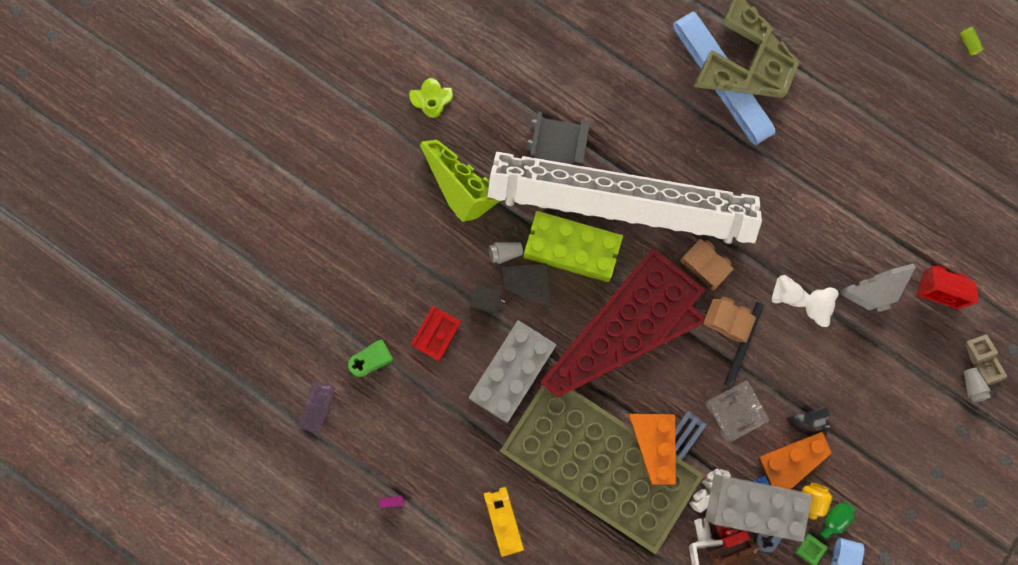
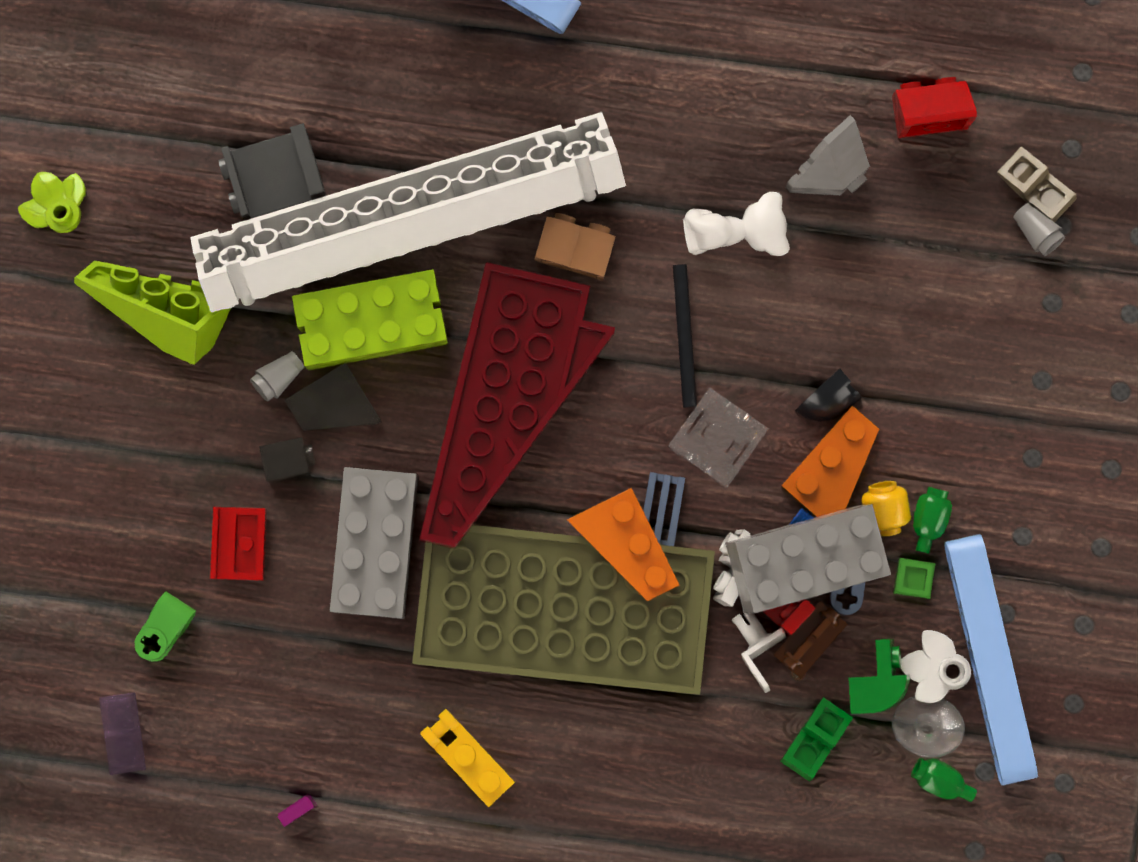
camera: 20 degrees left, 5 degrees up
medium nougat brick [703,297,756,343] -> none

